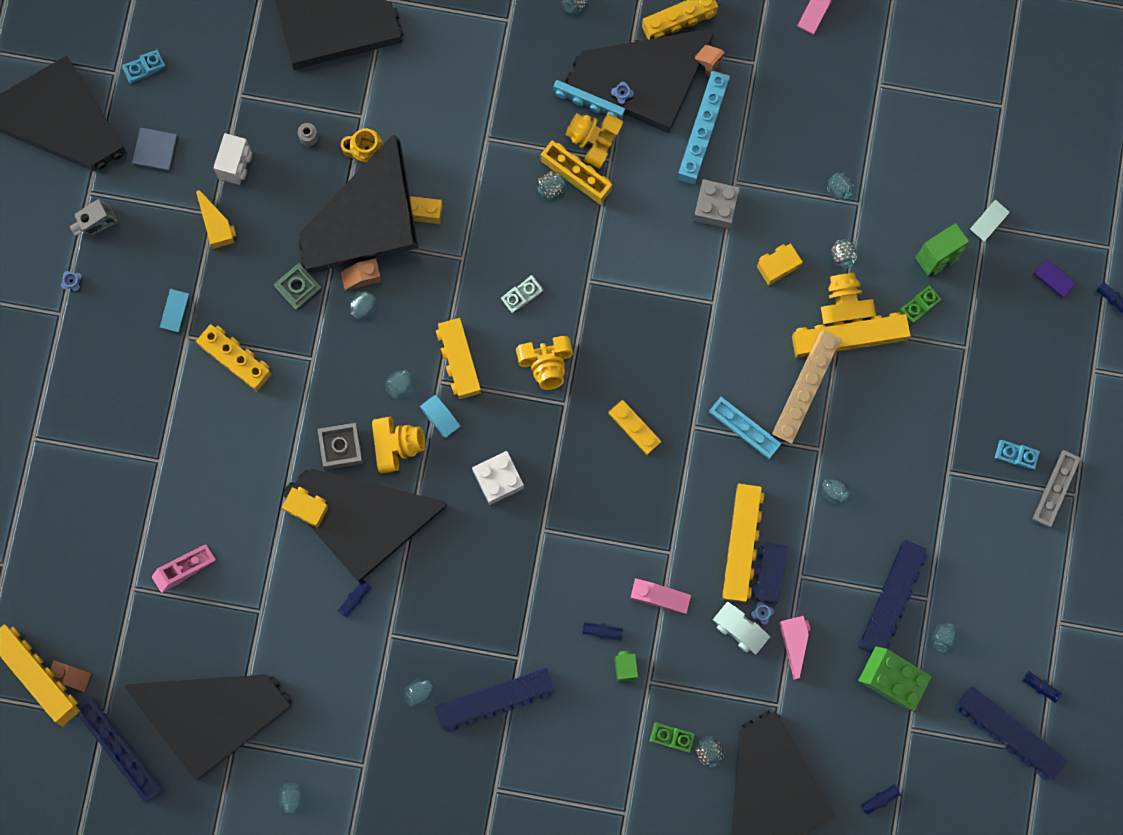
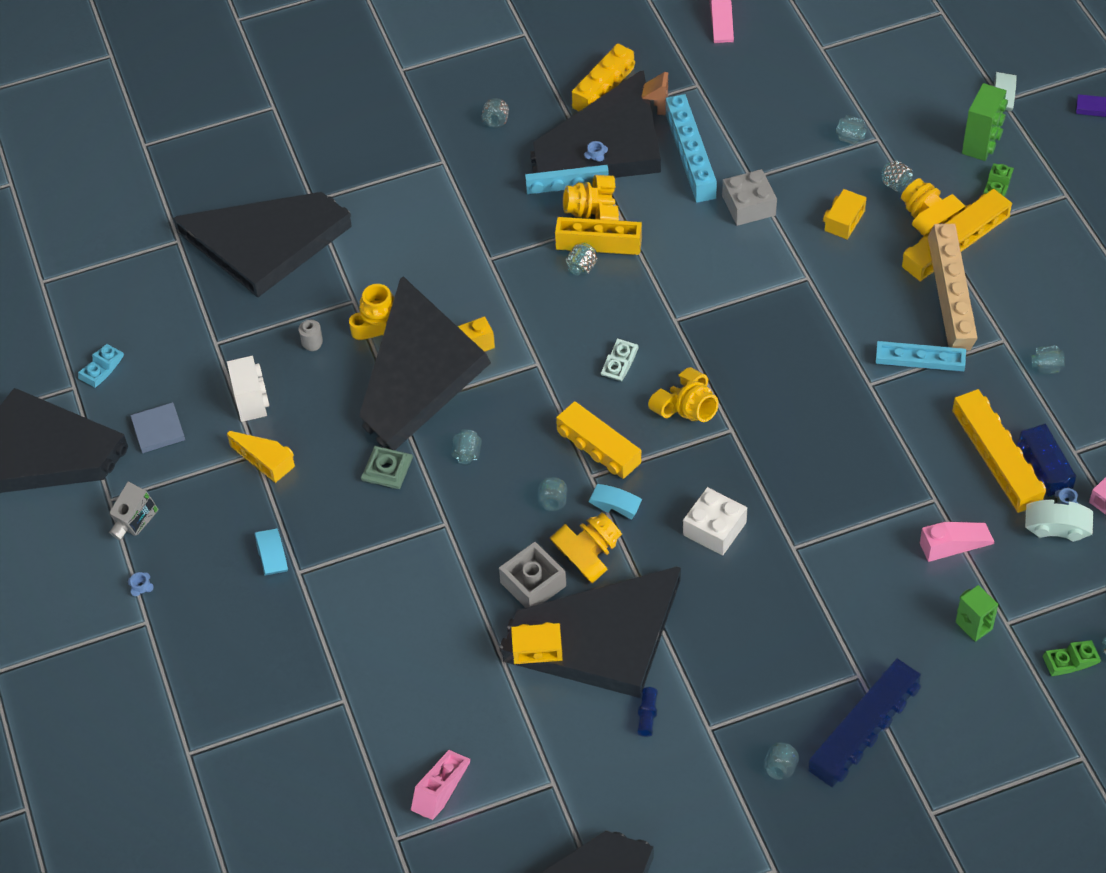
camera: 25 degrees left, 25 degrees down
yellow brick [196,324,272,392] -> none
nougat slope [341,259,382,291] -> none
clear blue pin [582,622,623,640] -> none
yellow plate [608,400,661,455] -> none

